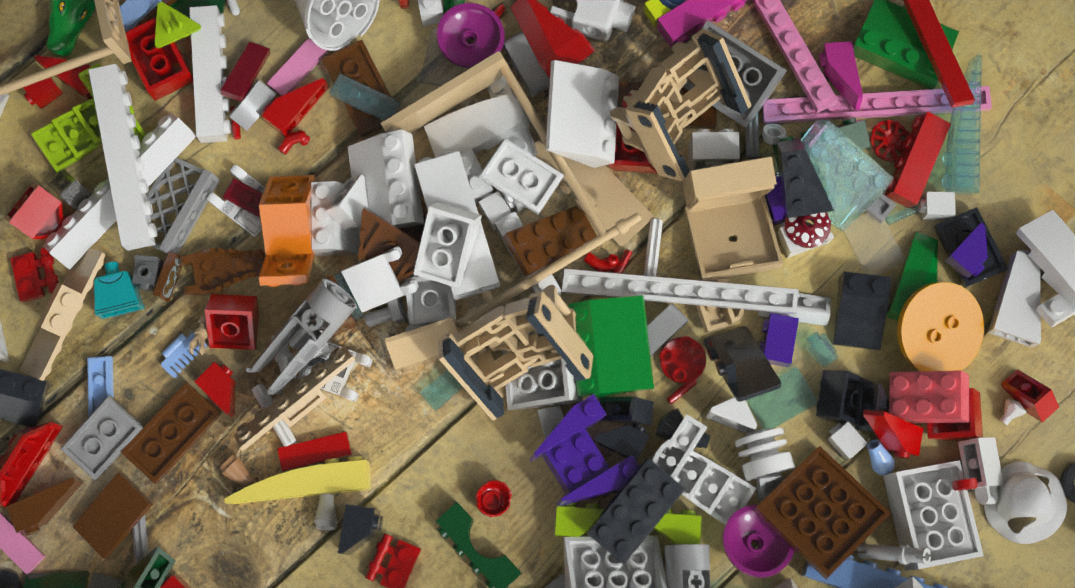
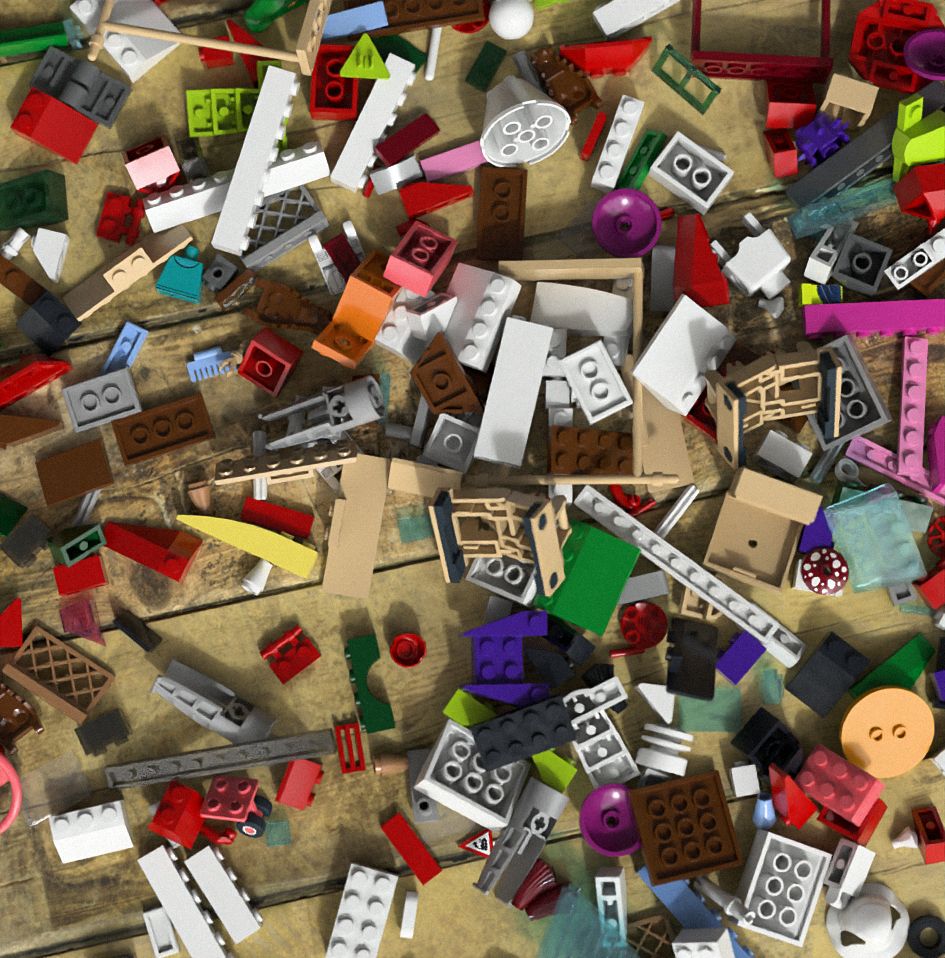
camera: 25 degrees right, 5 degrees up
red slope [194,362,236,417] -> none
clear light blue plate [330,74,401,121] -> none
black slope [338,504,383,555] -> none
white flag [341,246,419,312] -> none
white slope [413,202,482,288] -> none
black wedge [777,139,835,218] -> none
clear piece [841,207,906,275] -> none
red tile [952,478,978,491] -> none
none -> red wedge [103,522,203,584]
none -> tan bracket [322,453,392,599]
none -> coral brick [383,221,458,297]
none -> white rock [758,297,784,319]

